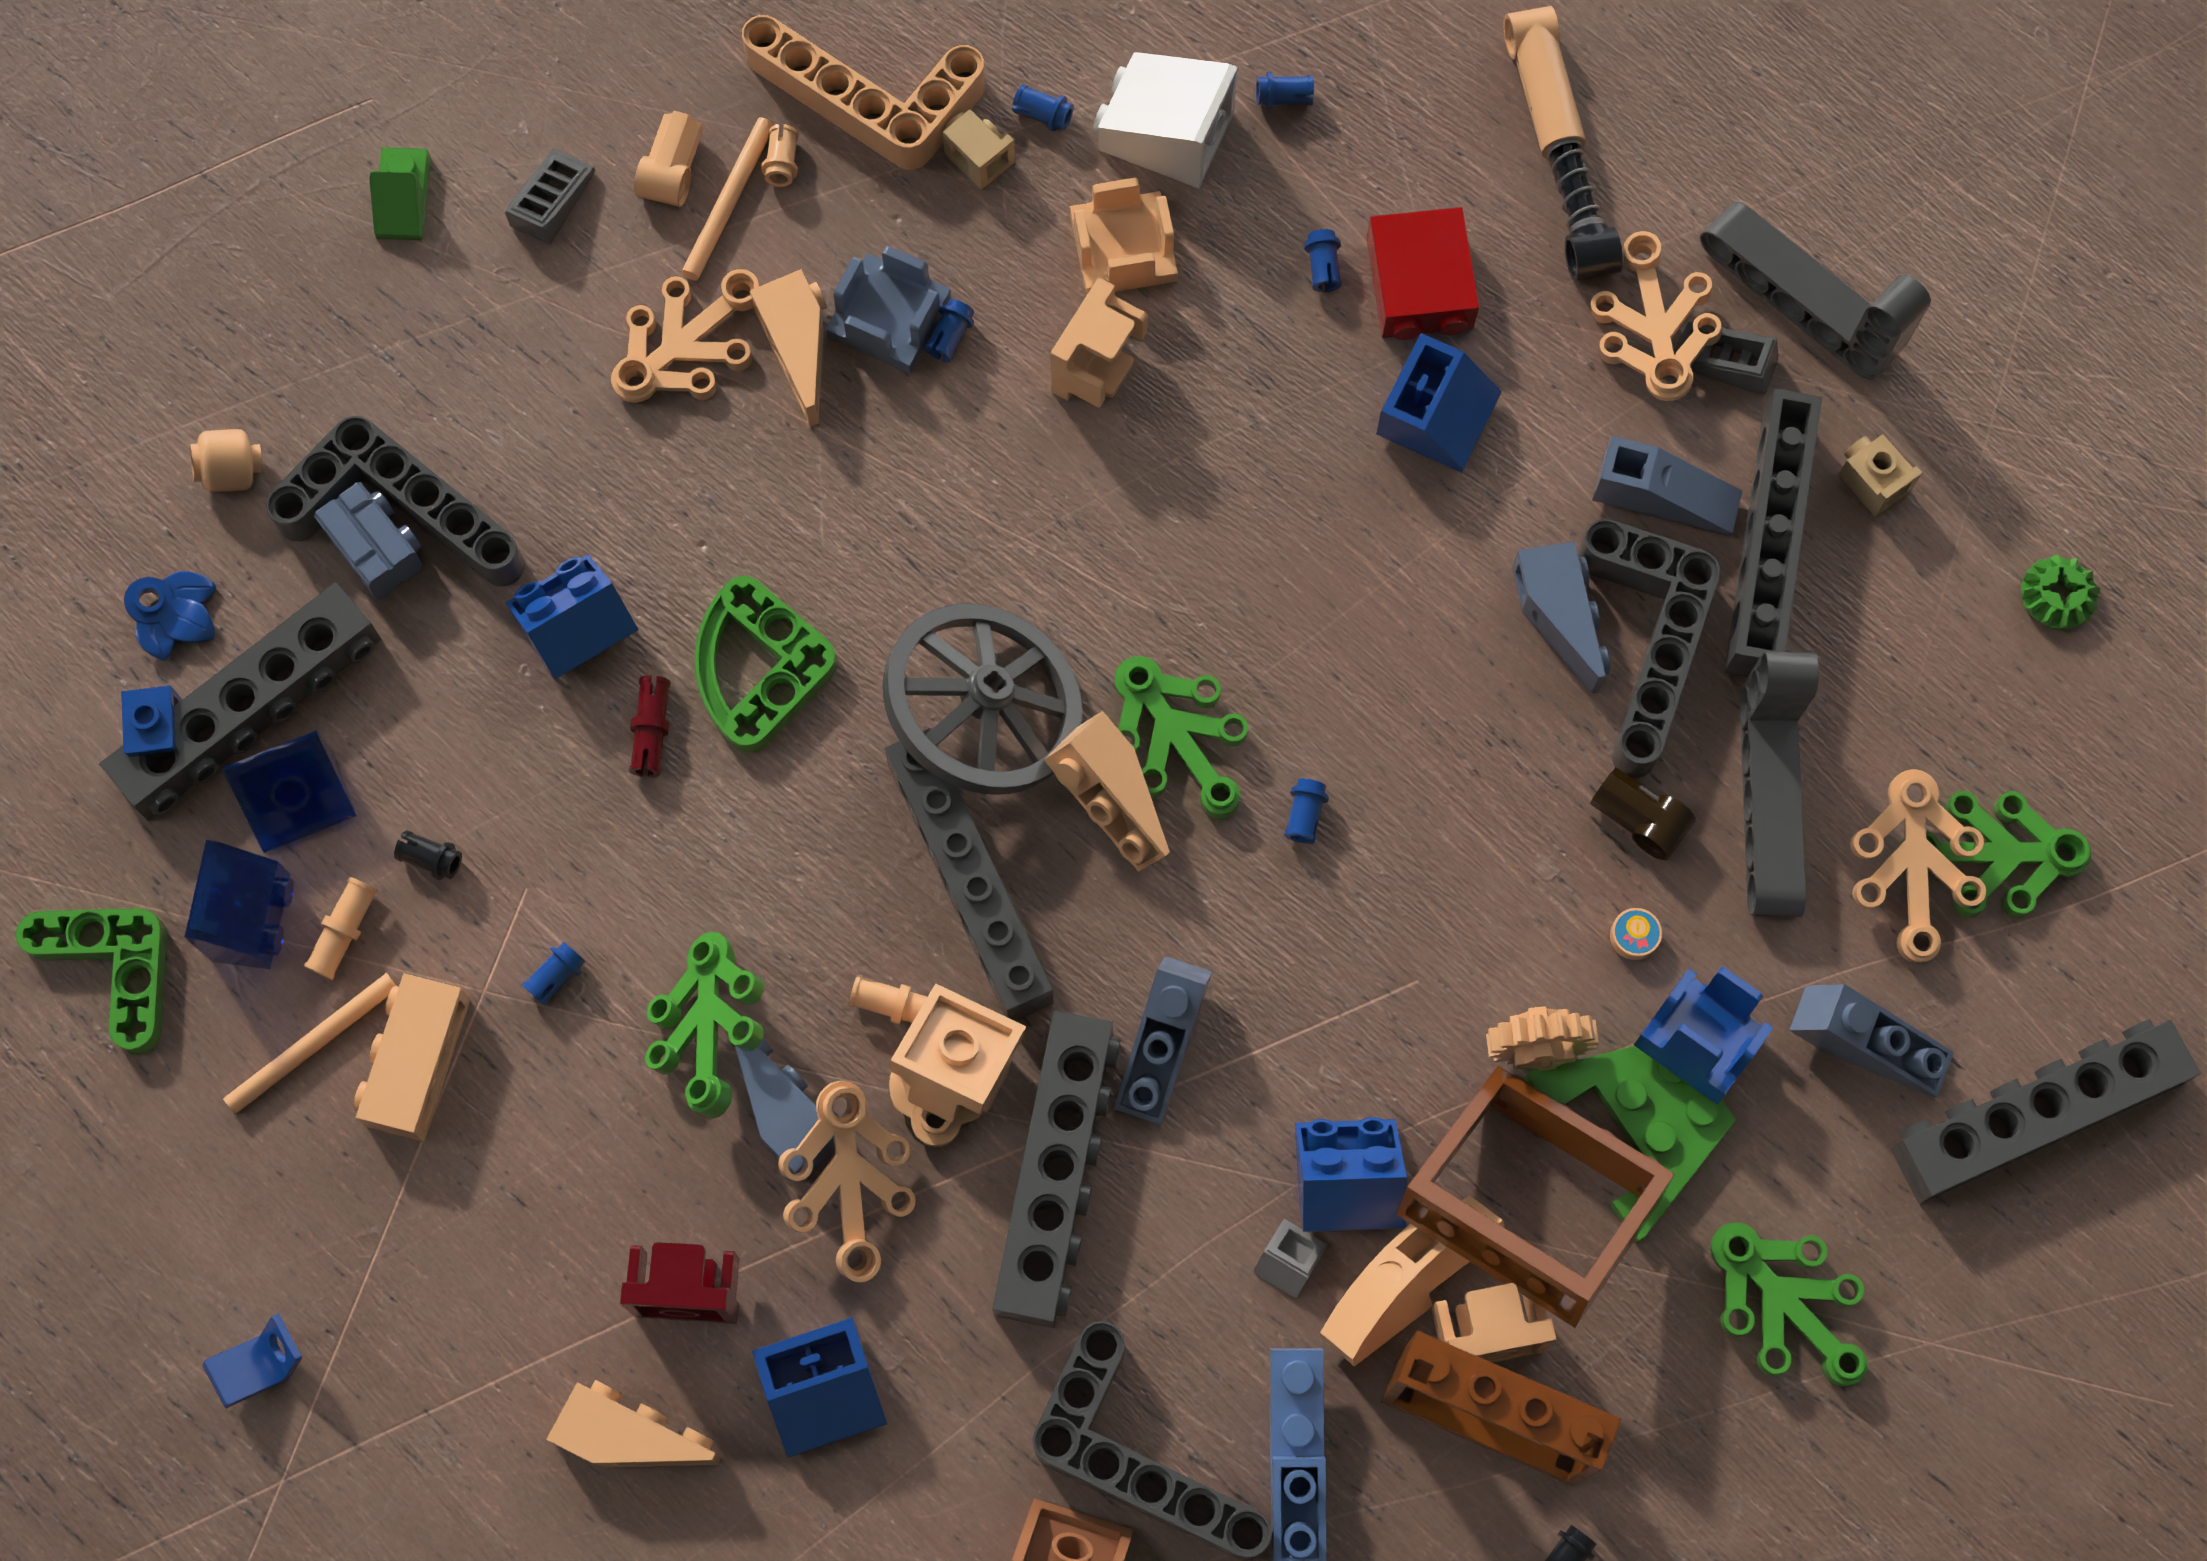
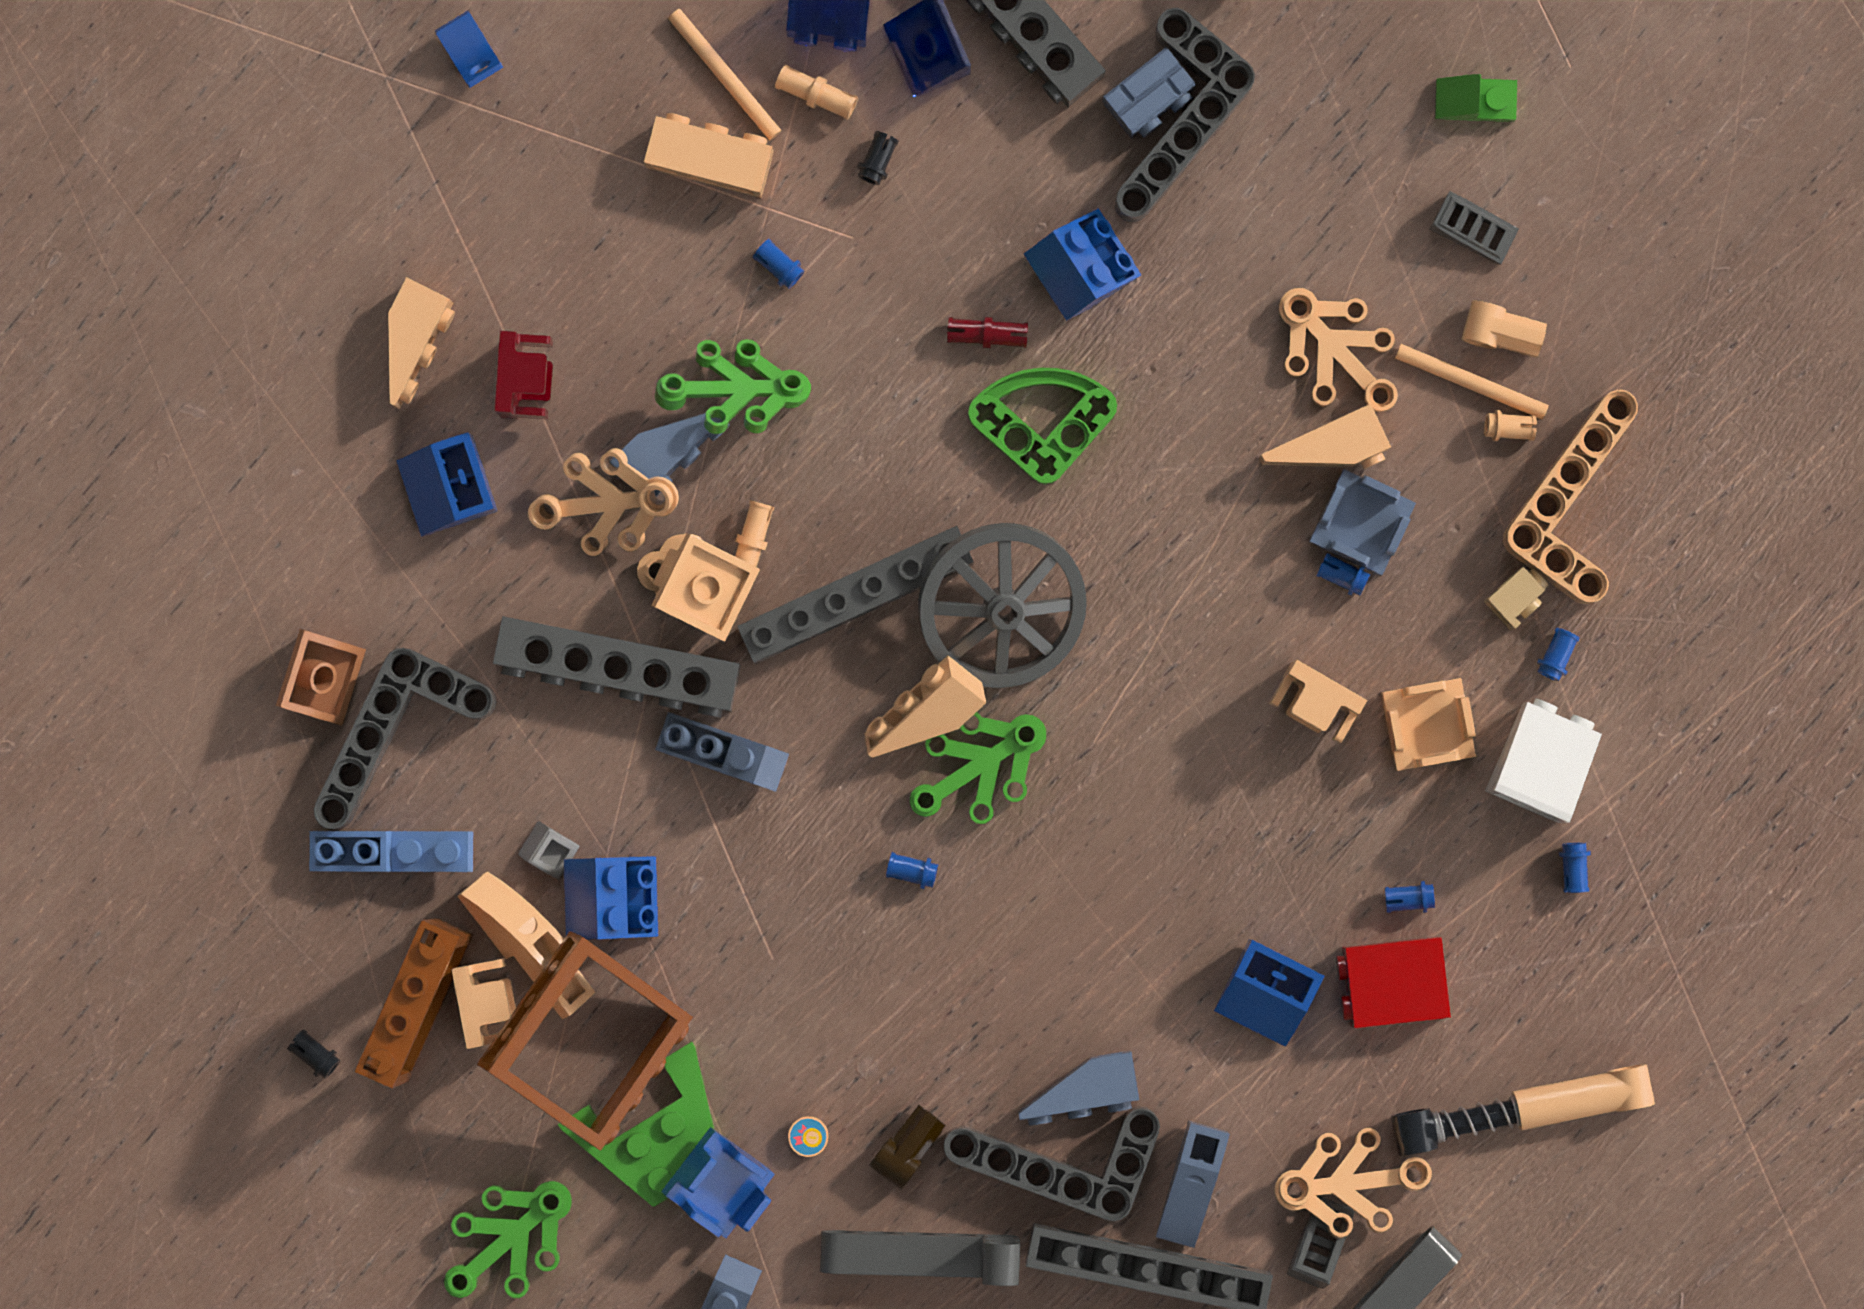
camera: 90 degrees right, 15 degrees up
light nougat gear [1486,1006,1599,1071] -> none

